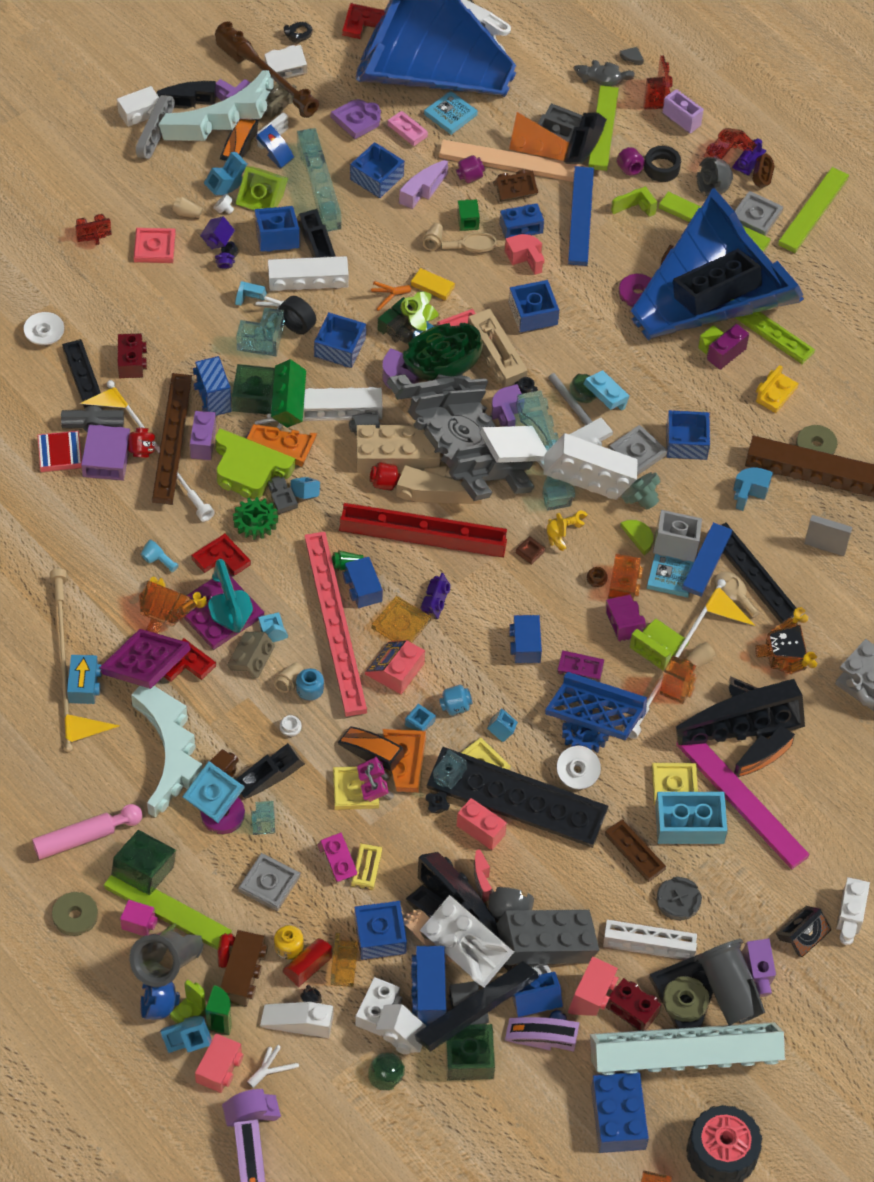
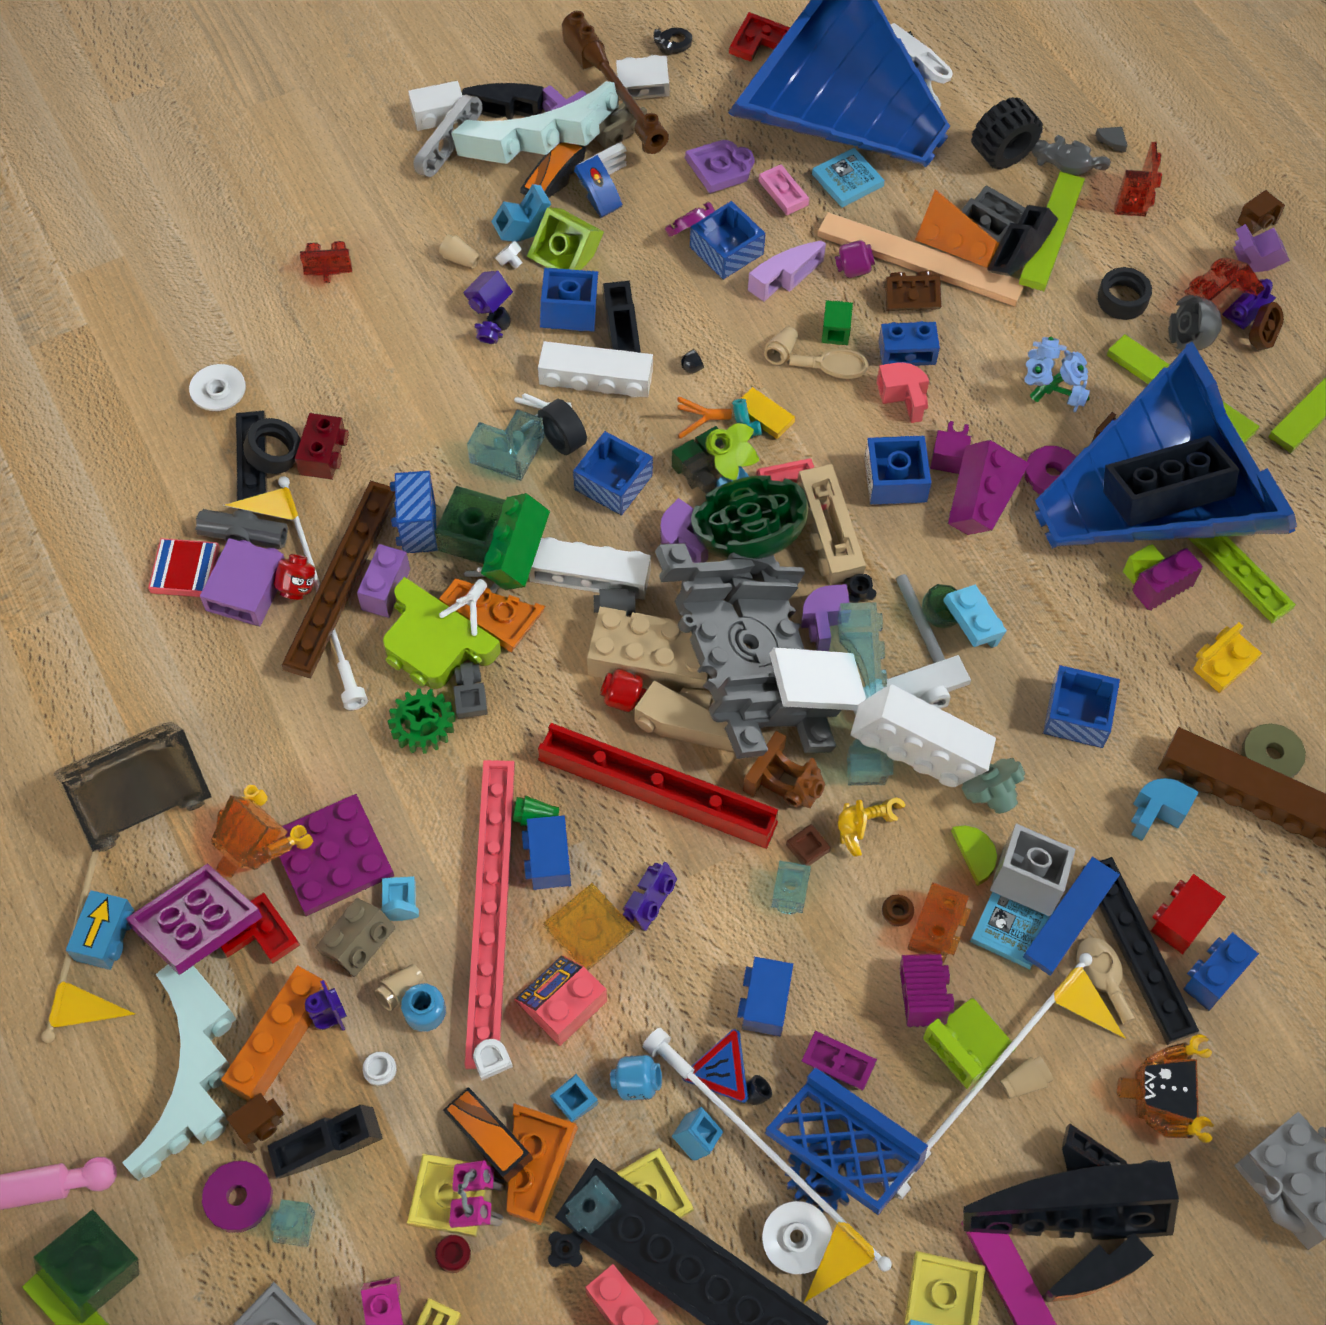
camera: 15 degrees right, 5 degrees up
coral tile [134,228,176,263] -> none
medium azure bar [141,539,179,573] -> none
medium azure tile [182,761,245,823] -> none
red plate [191,533,251,576] -> none
teal piece [208,559,253,633] -> none
medium azure tile [235,281,267,306] -> none
dark azure slope [290,477,320,499] -> none
clear light blue arch [297,128,341,232] -> none
blue tile [568,166,594,266] -> none
light grey plate [609,425,667,476] -> none
lime bracket [611,186,658,217] -> none
magenta head [616,147,645,176] -> none
clear orange brick [660,655,698,704] -> none
lavender brick [662,89,703,133] -> none
light grey plate [735,191,783,236] -> none
light grey tile [804,515,853,556] -> none
none -> clear smoke windscreen [54,722,212,852]
none -> orange brick [221,965,329,1102]
none -> black tyre [243,418,301,474]
none -> dark purple hinge [305,980,347,1031]
none -> dark red tile [435,1235,471,1273]
none -> white plant [439,579,487,636]
none -> white tile [473,1039,513,1080]
none -> piece [643,1028,892,1303]
none -> magenta tile [665,202,715,237]
none -> black hinge [681,349,704,374]
none -> piece [682,1029,748,1103]
none -> teal arm [732,399,762,438]
none -> dark orange tile [743,731,826,808]
none -> black hinge [746,1075,772,1106]
none -> clear light blue brick [771,860,811,914]
none -> magenta brick [930,421,972,474]
none -> magenta wedge [948,440,1030,535]
none -> black tyre [971,97,1043,170]
none -> light blue plant [1024,336,1090,412]
none -> red piece [1151,874,1226,955]
none -> blue brick [1183,932,1259,1011]
none -> medium lavender brick [1233,224,1290,273]
none -> reddish brown brick [1237,190,1285,235]

